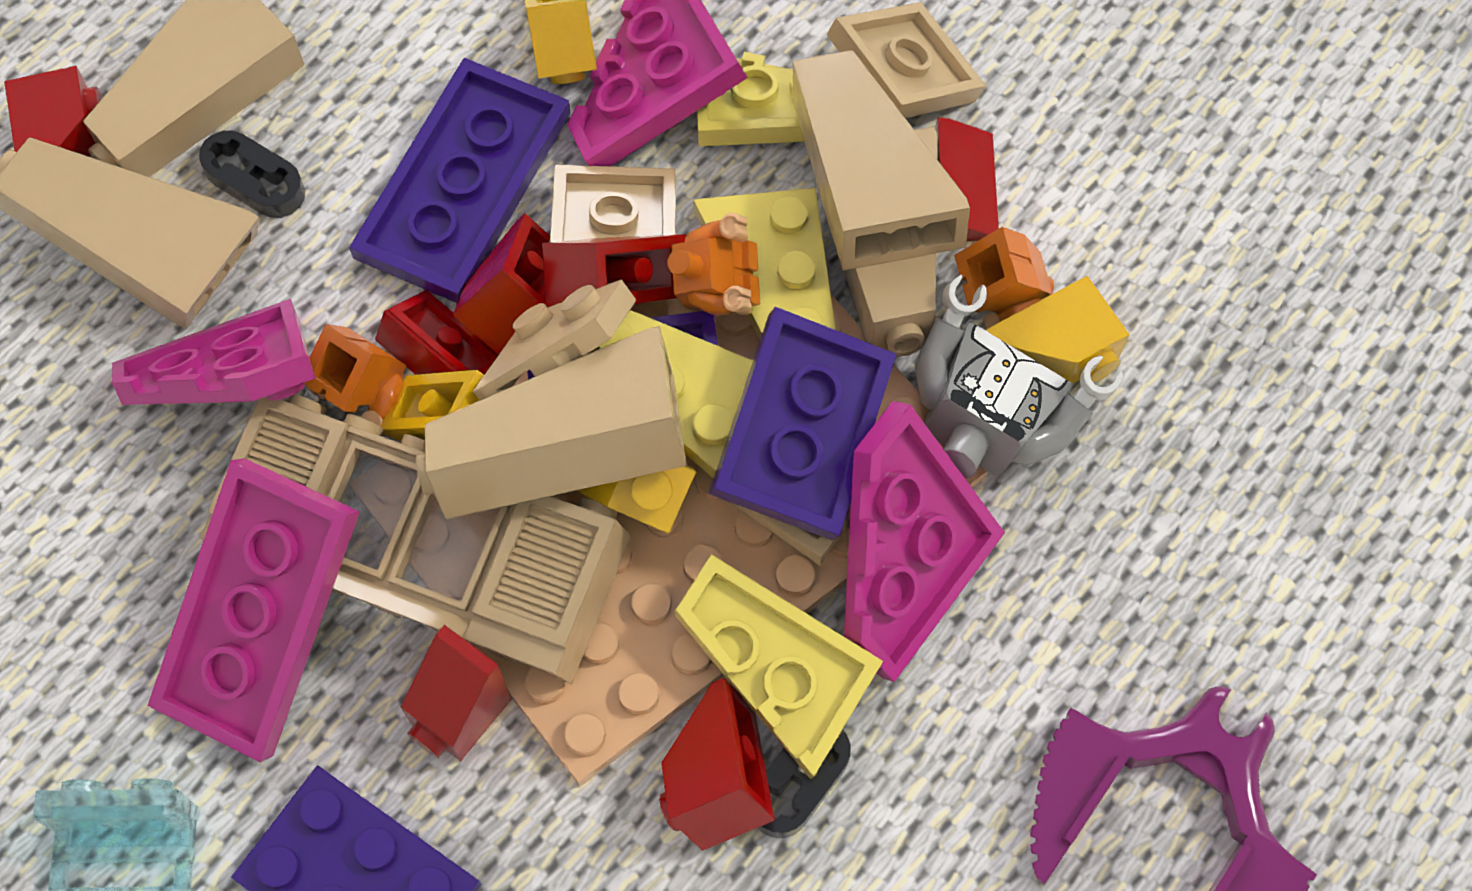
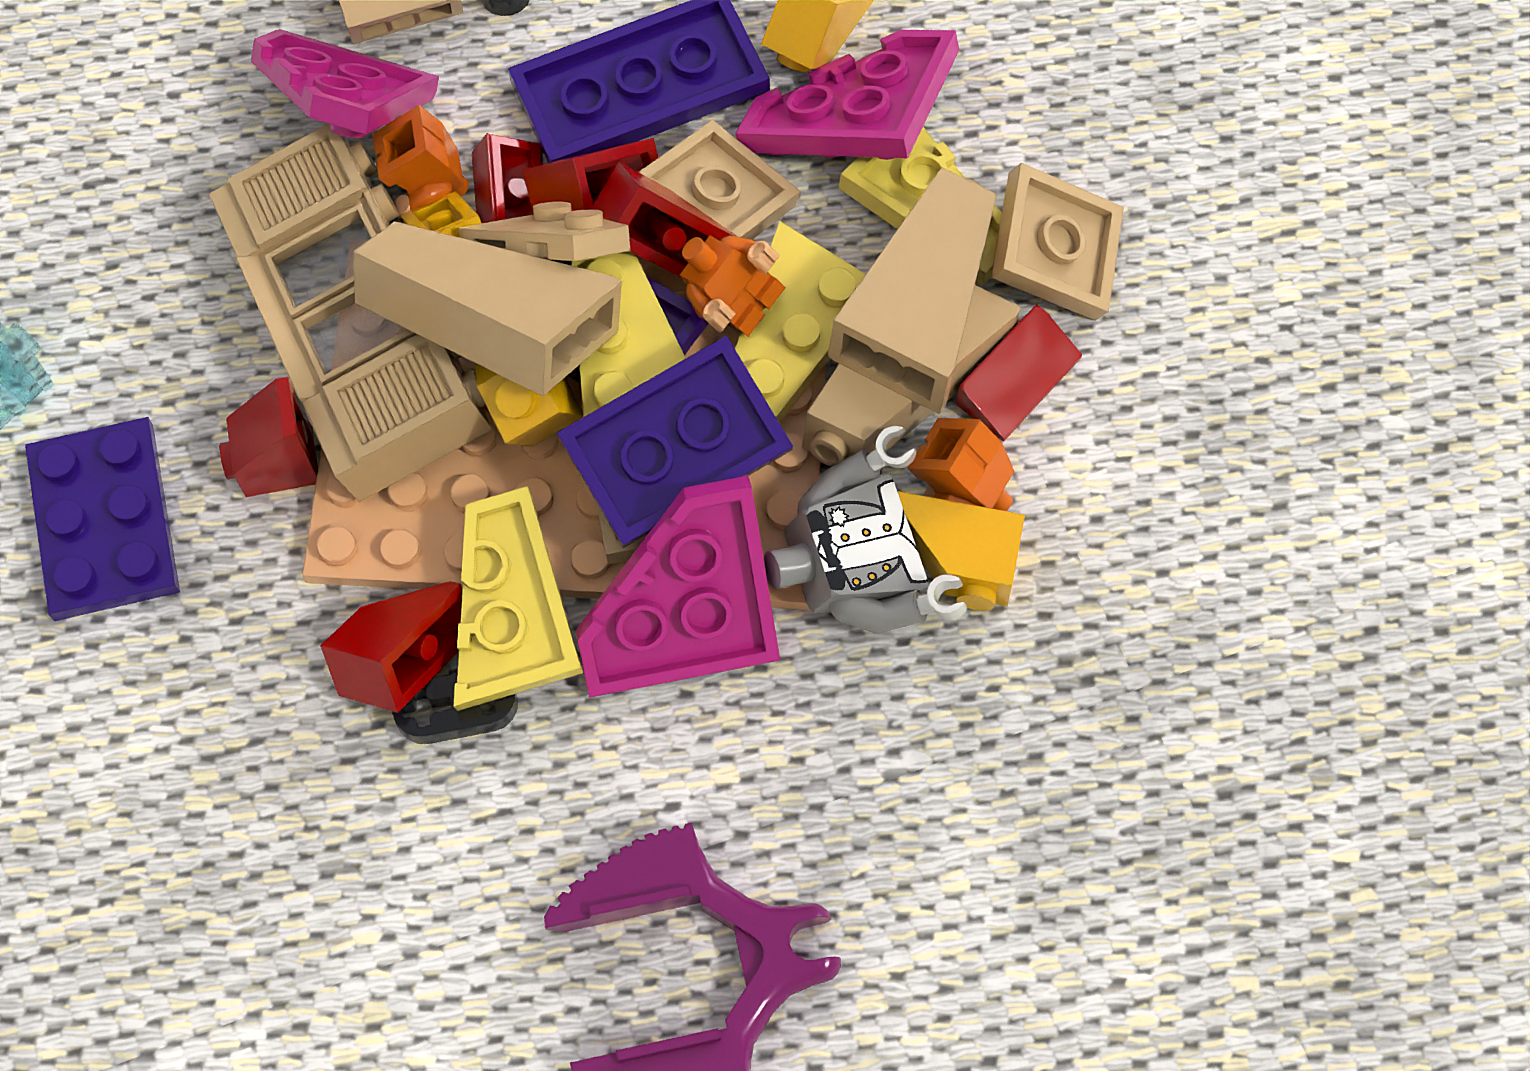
camera: 45 degrees right, 0 degrees up
dark pink plate [147,458,360,762] -> none

